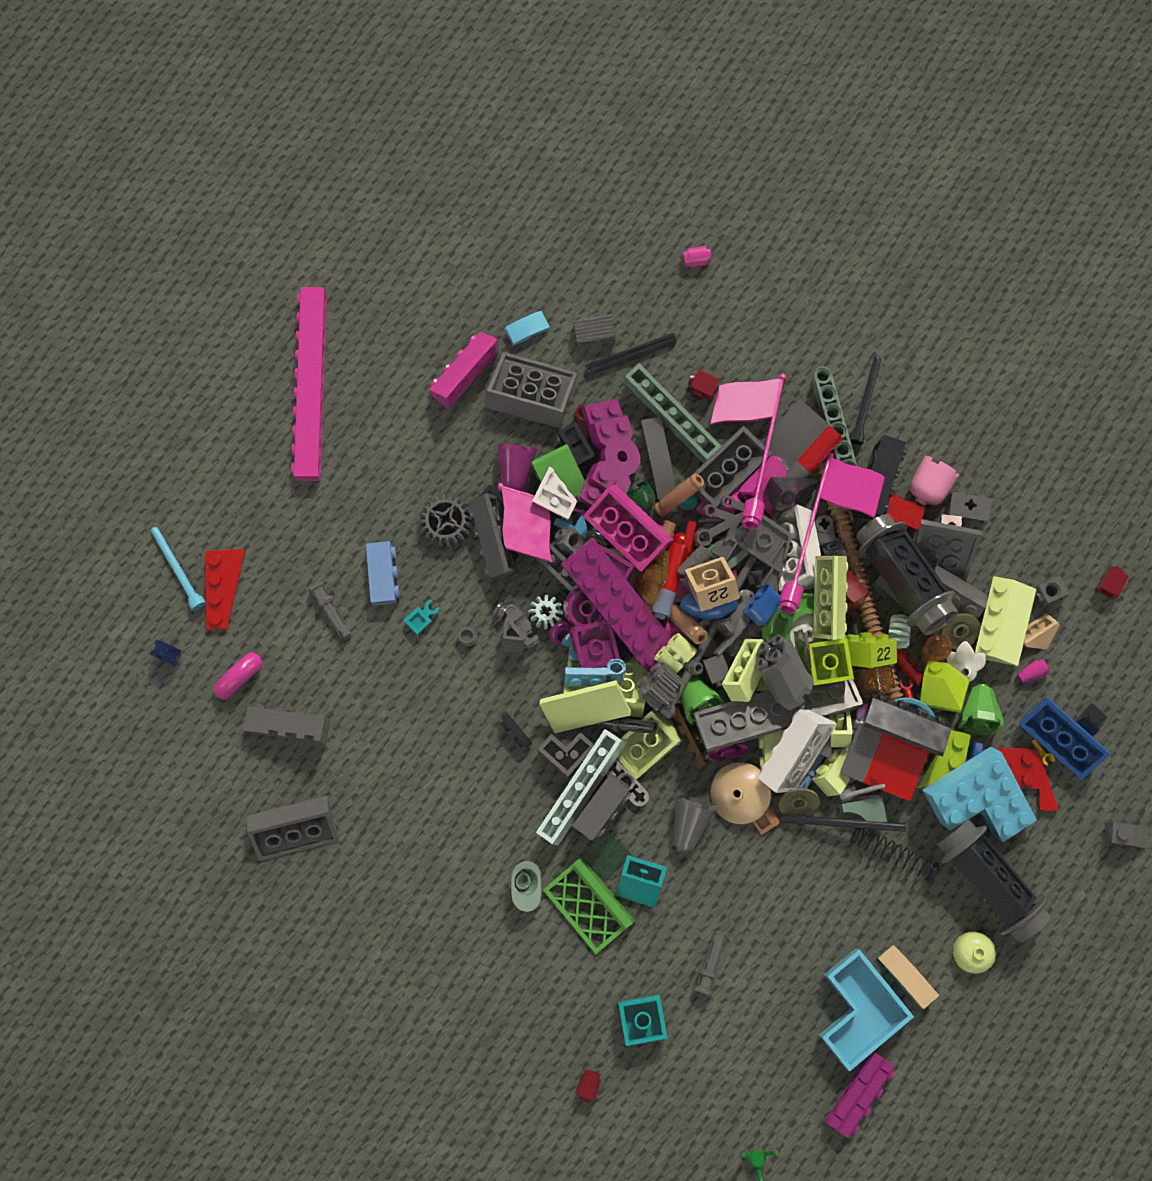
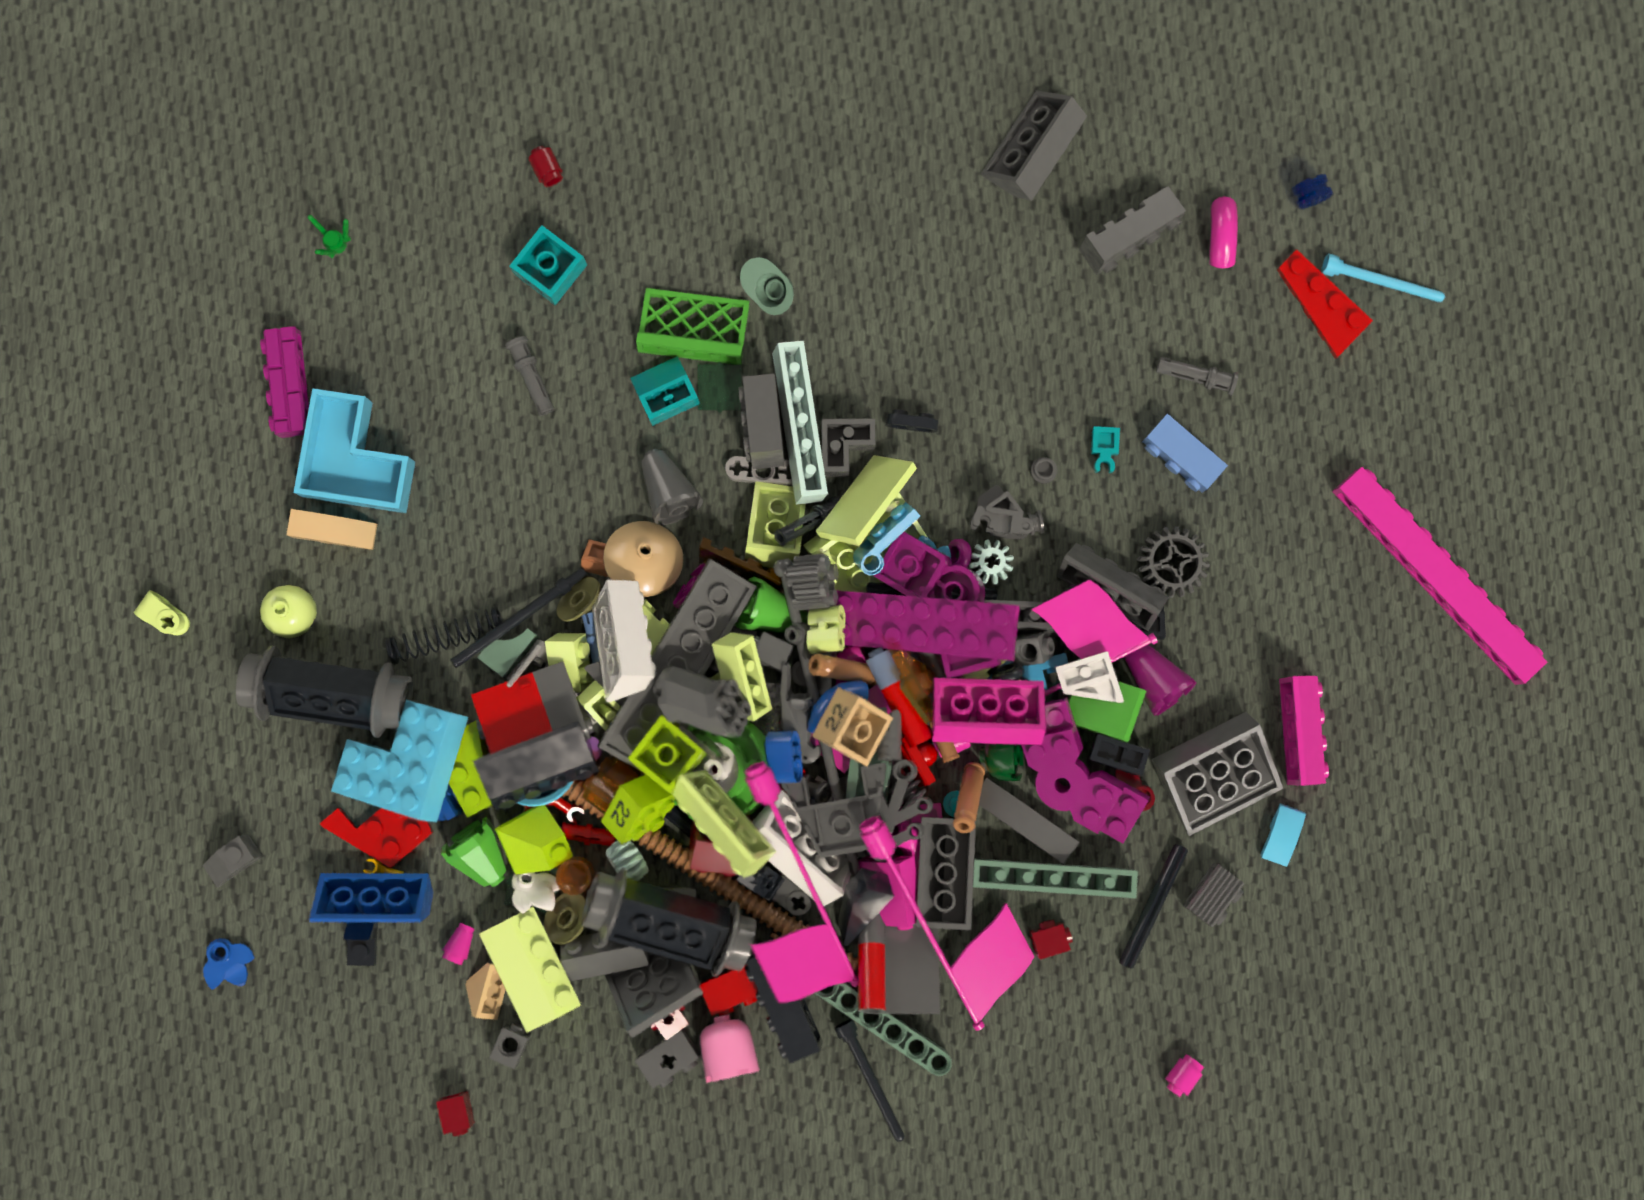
camera: 135 degrees right, 5 degrees up
none -> yellowish green piece [134,590,190,635]

